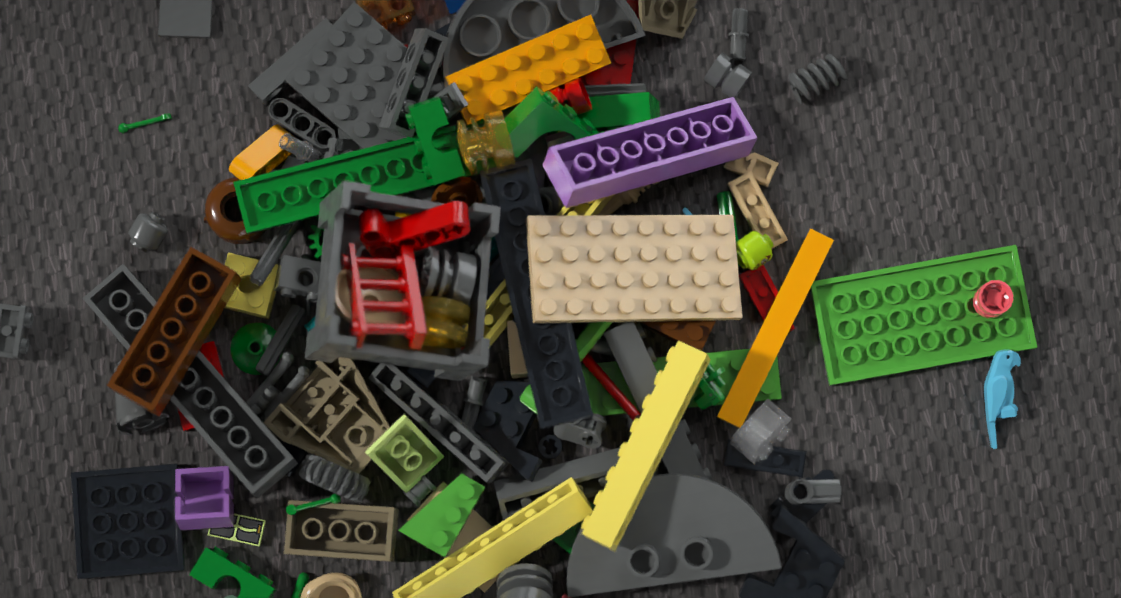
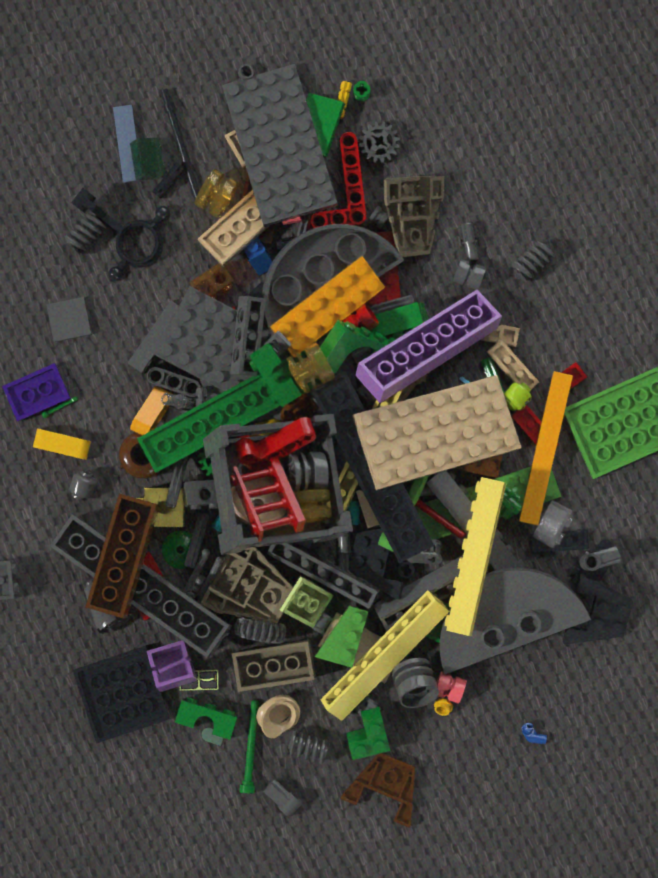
camera: 15 degrees left, 5 degrees up
green hinge [286,493,341,515] -> none
none -> dark purple plate [2,363,71,422]
none -> yellow beam [33,428,91,460]
none -> teal pin [348,501,361,525]
none -> red tile [561,362,587,388]

